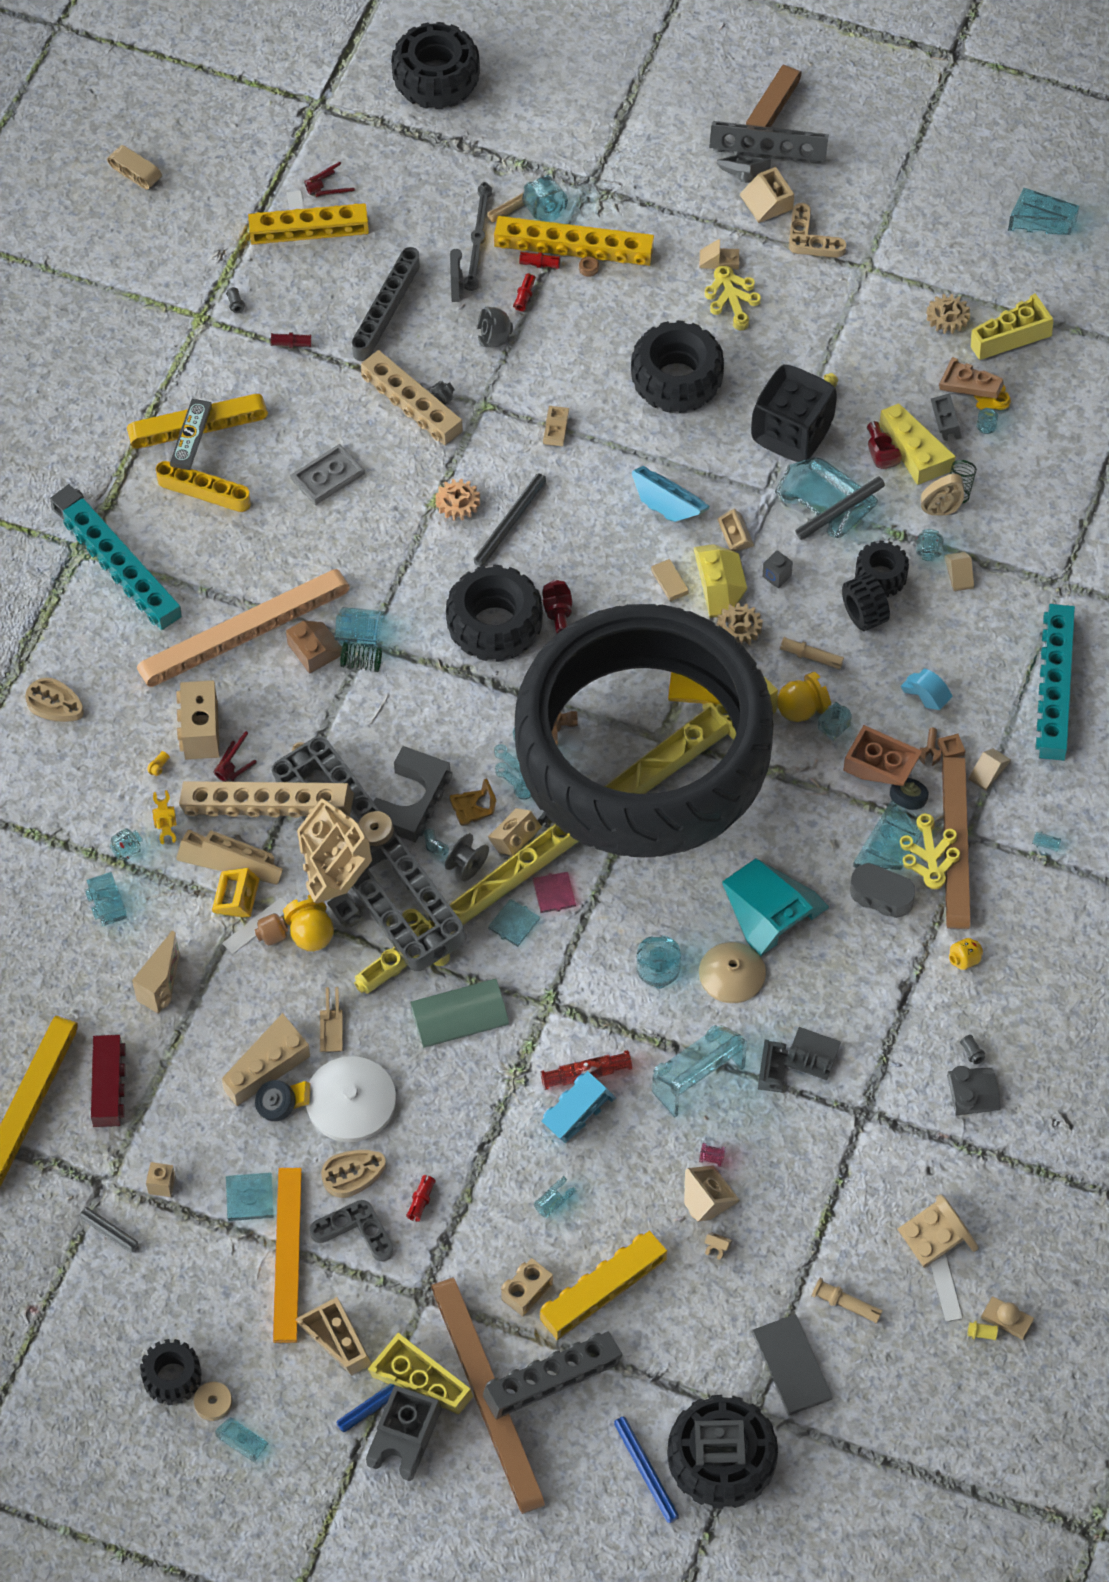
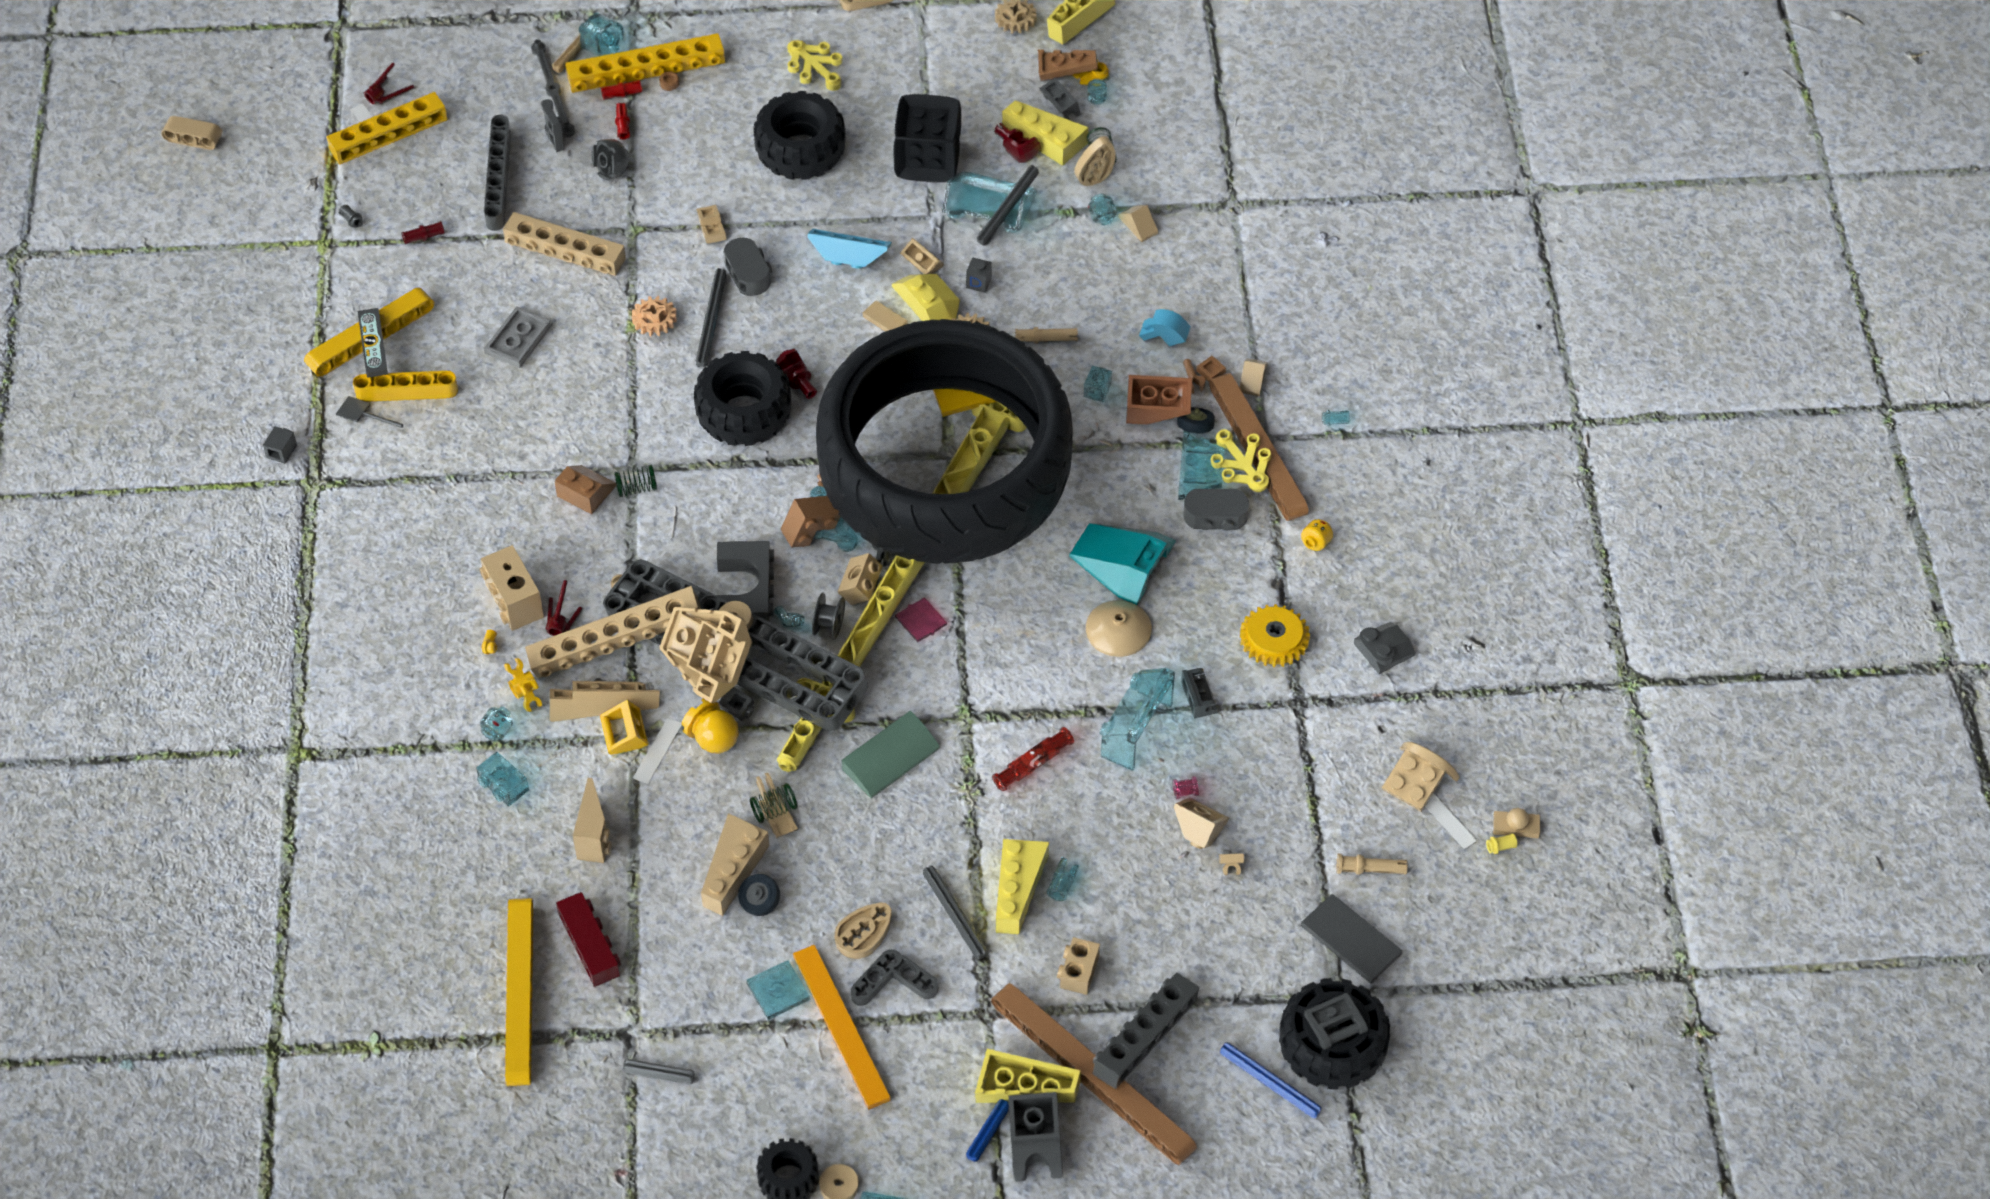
camera: 25 degrees left, 5 degrees down
tan piece [25,678,84,722] -> none
teal brick [63,498,182,630] -> none
light nougat beam [137,569,350,687] -> none
tan brick [146,1162,176,1197] -> none
medium nougat head [255,913,289,946] -> none
yellow tile [290,1081,311,1109] -> none
tan wedge [296,1297,372,1376] -> none
white dish [306,1056,396,1142] -> none
clear light blue slope [335,607,384,647] -> none
red pin [406,1175,436,1222] -> none
dark grey gear [430,381,455,405] -> none
pearl gold piece [449,778,496,826] -> none
clear light blue piece [488,899,540,947] -> none
yellow brick [540,1230,667,1340] -> none
medium azure wedge [541,1071,616,1143] -> none
clear light blue brick [636,935,681,989] -> none
tan slope [699,239,739,270] -> none
yellow tile [777,672,831,722] -> none
dark grey hinge [785,1027,841,1080] -> none
black tyre [842,573,890,631] -> none
black tyre [855,541,909,597] -> none
dark grey pin [960,1035,985,1064] -> none
teal brick [1035,604,1075,761] -> none
none -> dark grey piece [336,396,404,428]
none -> dark grey brick [724,238,772,296]
none -> dark green piece [750,783,798,824]
none -> medium nougat brick [781,496,840,548]
none -> dark grey axle [923,865,987,960]
none -> light yellow wedge [996,839,1049,934]
none -> yellow gear [1240,604,1310,667]

